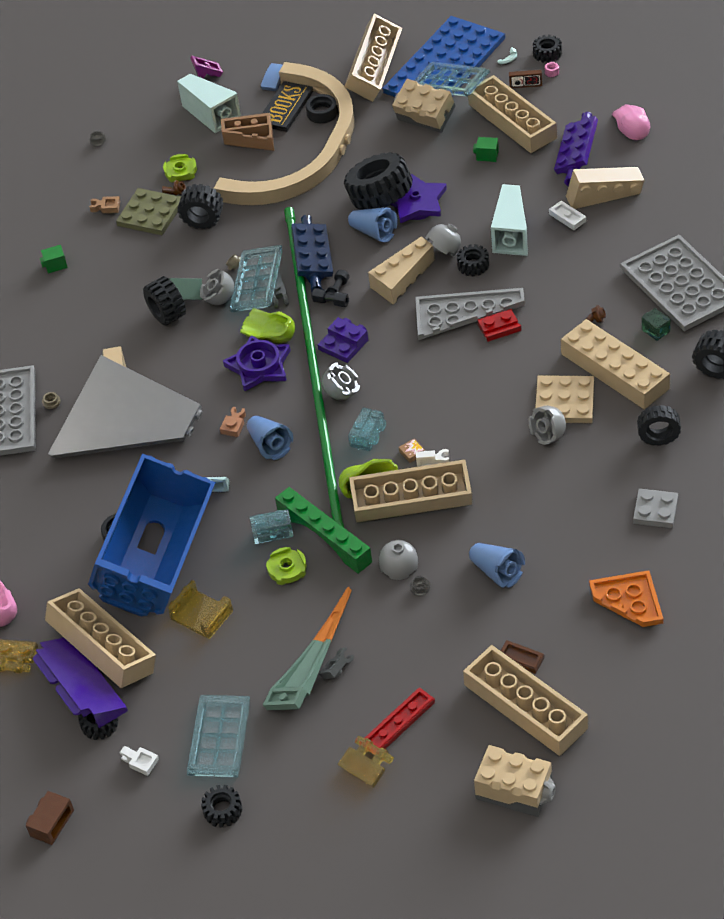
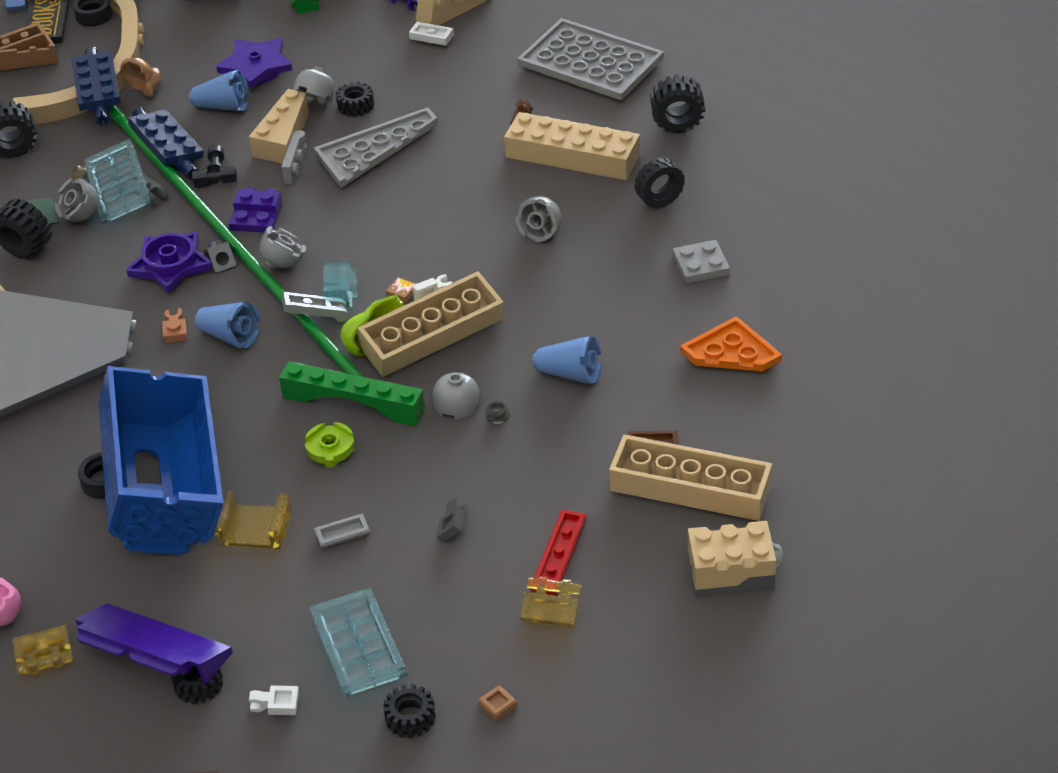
camera: 30 degrees left, 5 degrees down
tan brick [45,588,156,688] -> none
lime hair [240,308,295,344] -> none
clear light blue brick [250,509,293,544] -> none
sand green plate [263,587,352,710] -> none
black tyre [344,152,413,210] -> none
red plate [477,309,521,342] -> none
light aqua slope [491,184,528,256] -> none
tan plate [536,375,594,423] -> none
clear green brick [641,308,671,341] -> none
none -> dark blue plate [71,47,121,126]
none -> medium nougat hair [120,58,161,97]
none -> flat silver bracket [203,239,236,272]
none -> light grey plate [282,130,308,184]
none -> light grey plate [282,292,349,322]
none -> light grey tile [314,513,371,549]
none -> medium nougat tile [478,685,518,722]

